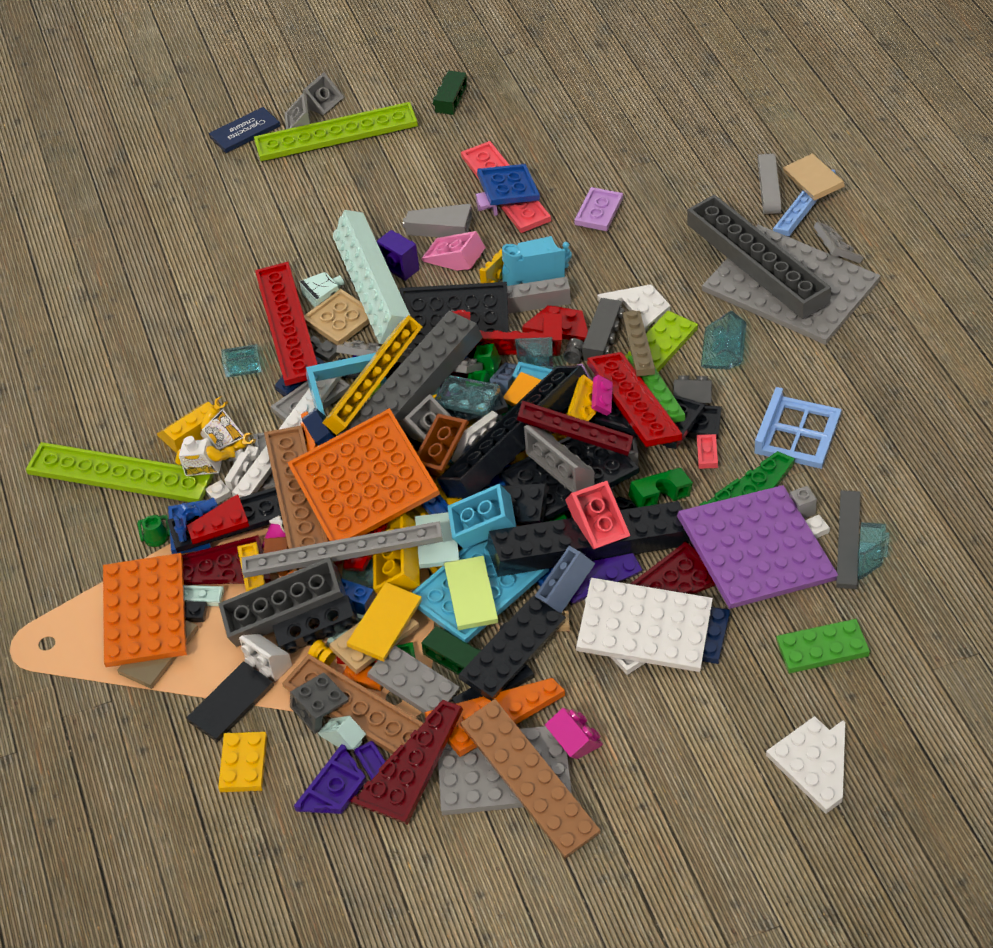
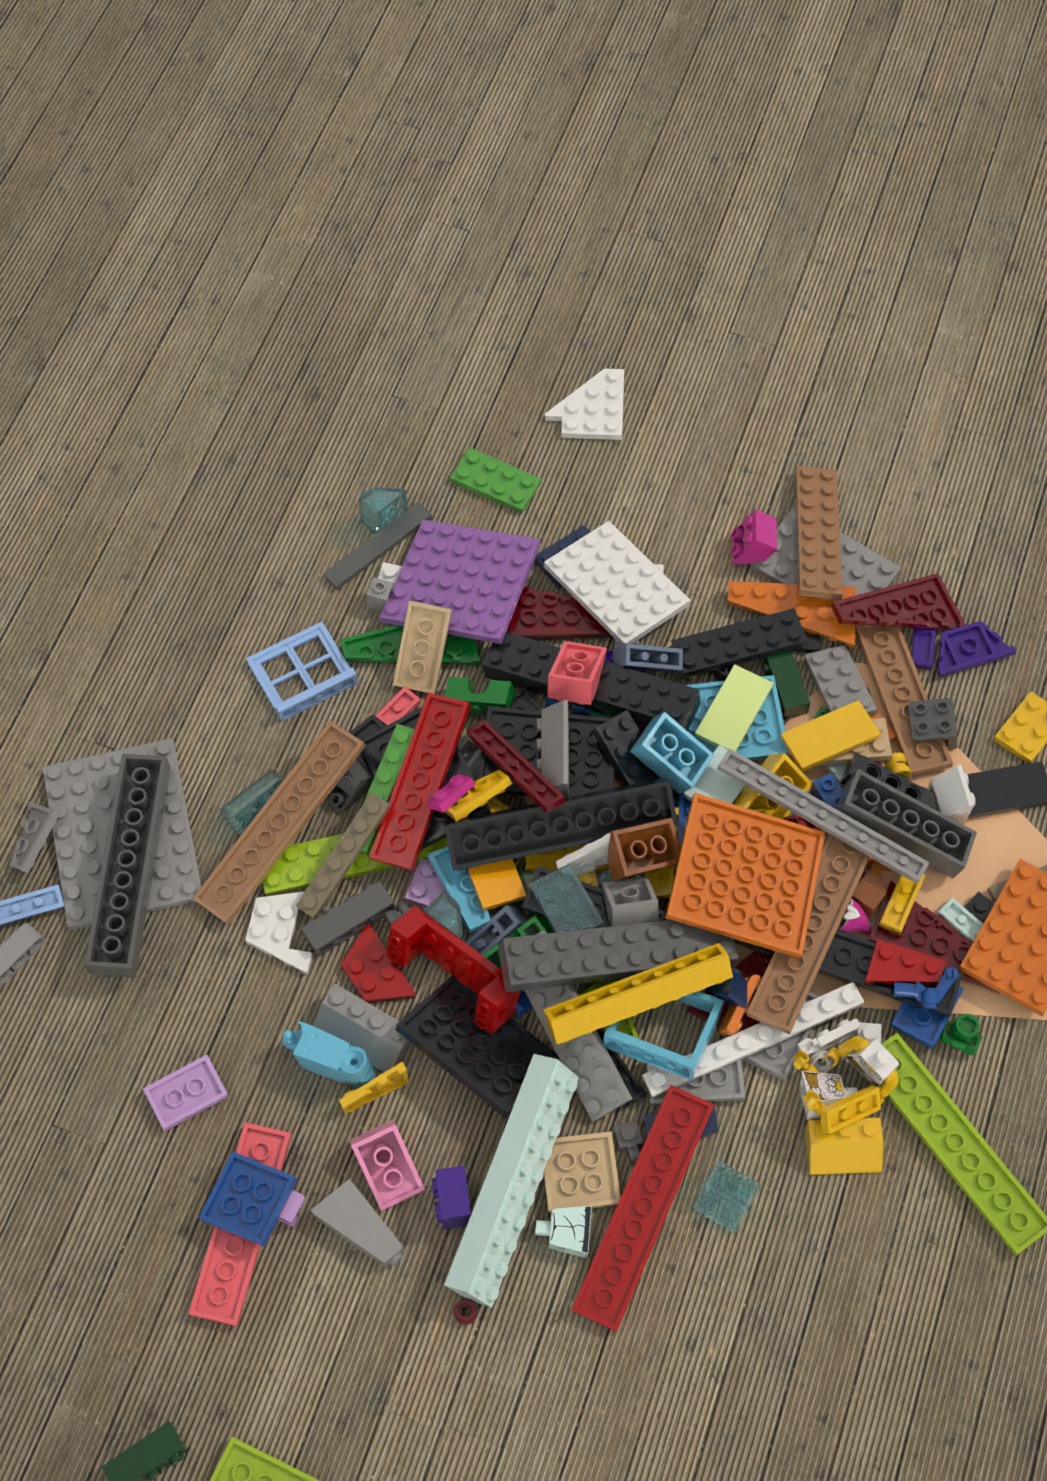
camera: 145 degrees left, 15 degrees up
light aqua slope [318,716,366,750] -> none
none -> medium nougat plate [192,720,366,925]
none -> tan plate [393,600,452,694]
none -> yellow plate [820,1085,881,1134]

